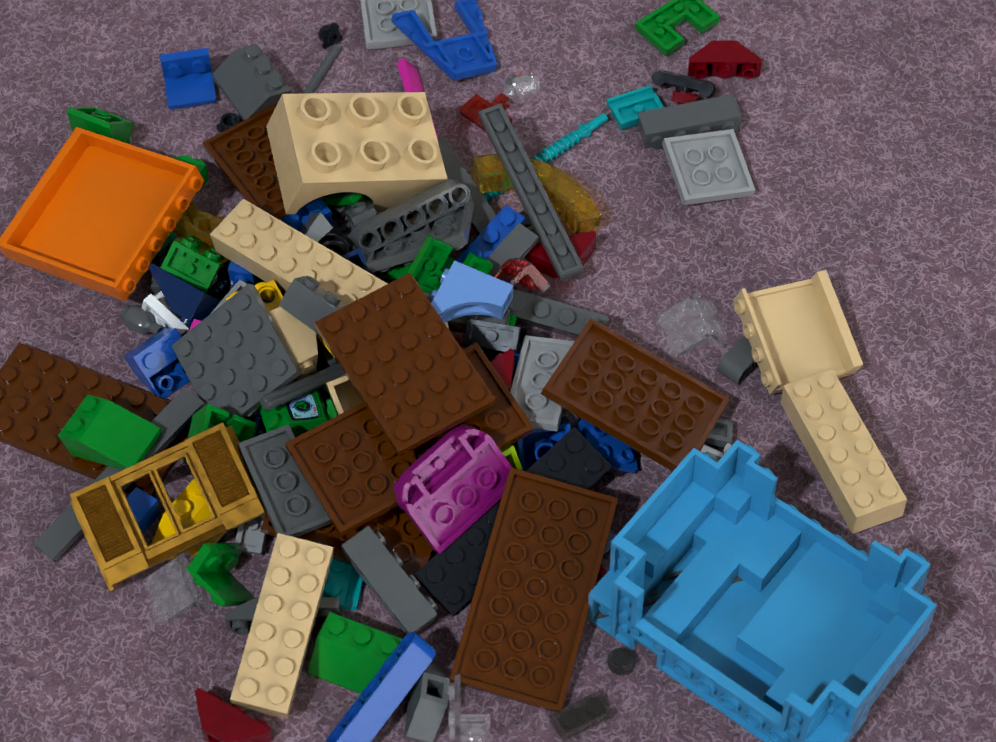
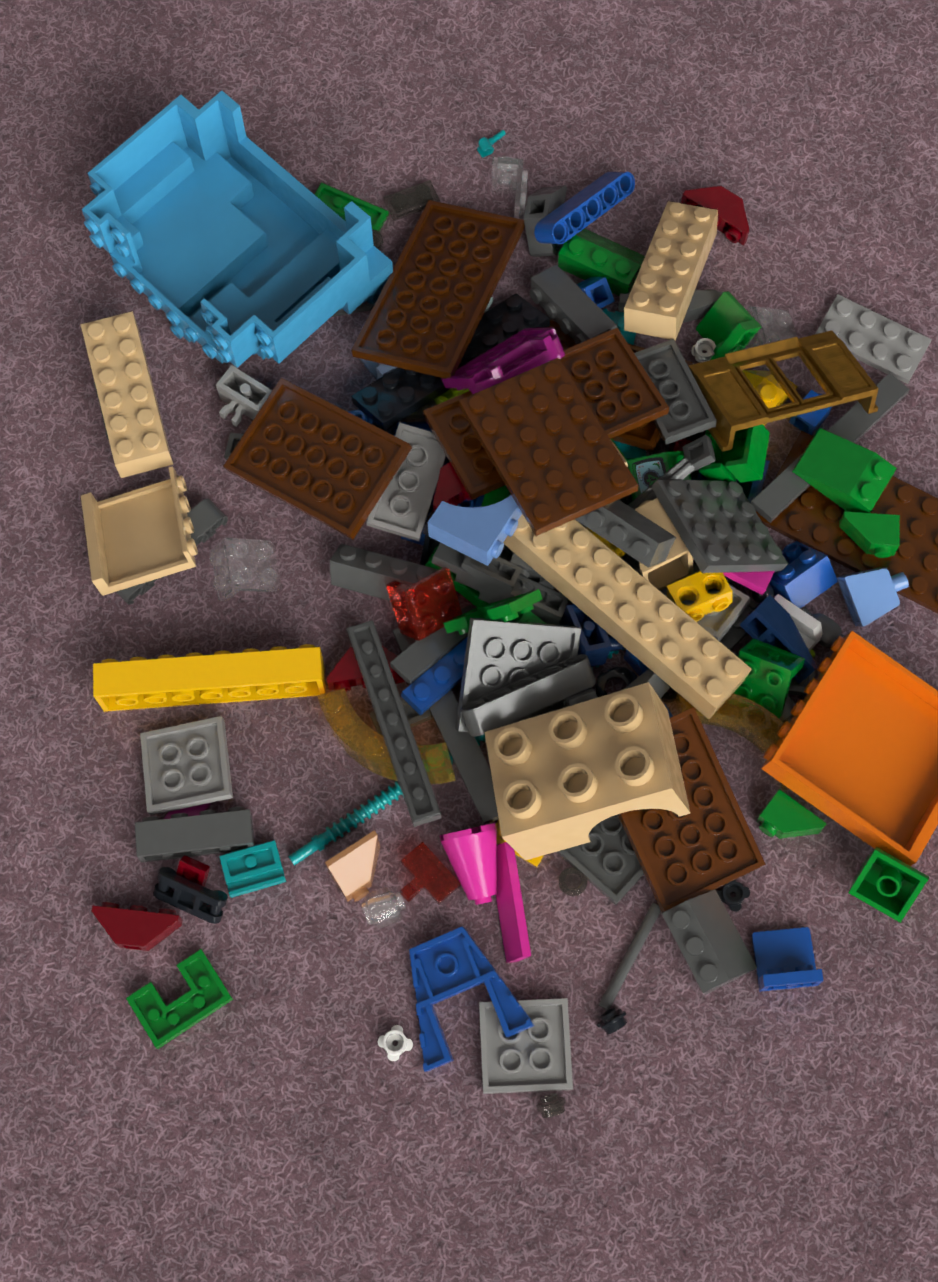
camera: 175 degrees left, 15 degrees up
none -> yellow brick [93,644,326,712]
none -> green tile [314,182,389,235]
none -> slope [325,830,380,902]
none -> white plate [378,1025,413,1061]
none -> dark pink cone [439,823,497,905]
none -> blue brick [576,277,615,309]
none -> dark grey plate [682,435,716,472]
none -> white plate [691,338,716,363]
none -> light grey plate [815,294,932,384]
none -> medium blue torso [837,568,909,627]
none -> green slope [839,511,900,558]

